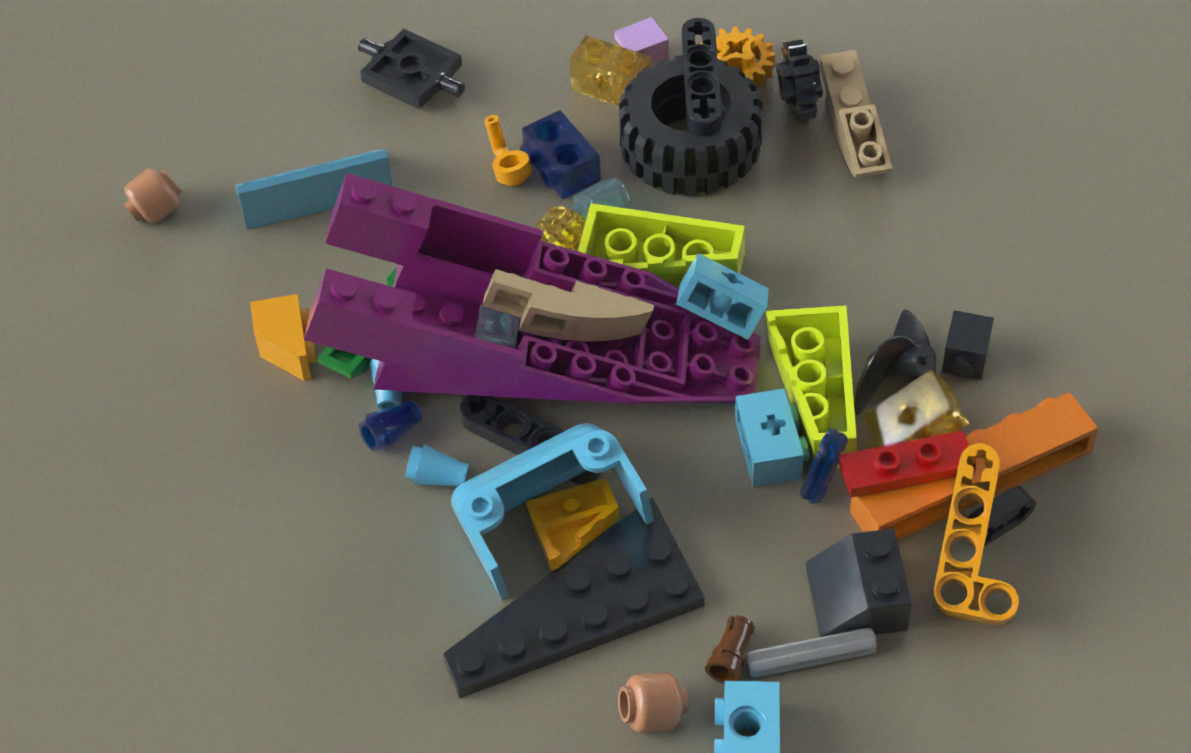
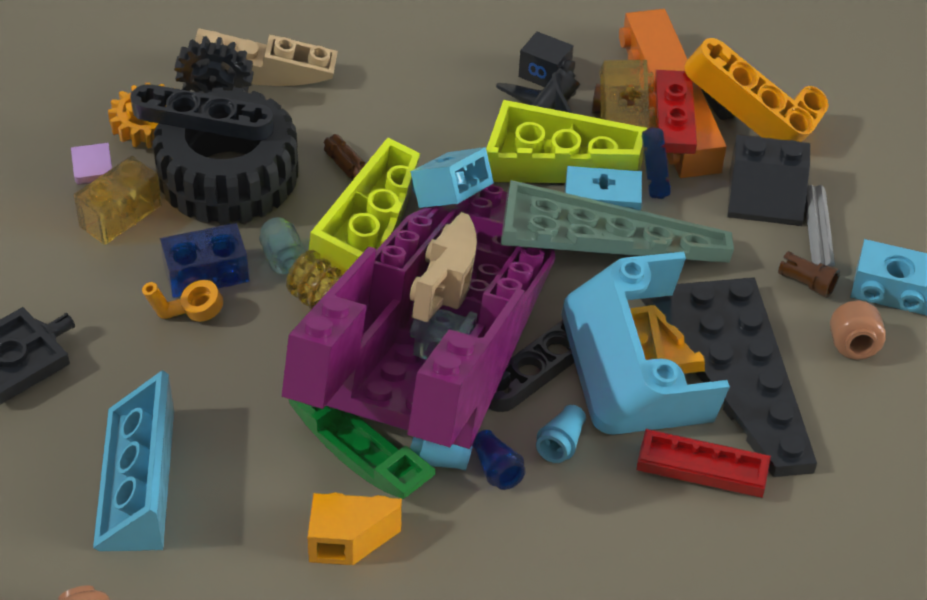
camera: 80 degrees left, 5 degrees down
none -> reddish brown axle [323,134,366,181]
none -> sand green wing [501,180,734,263]
none -> red plate [636,429,771,498]

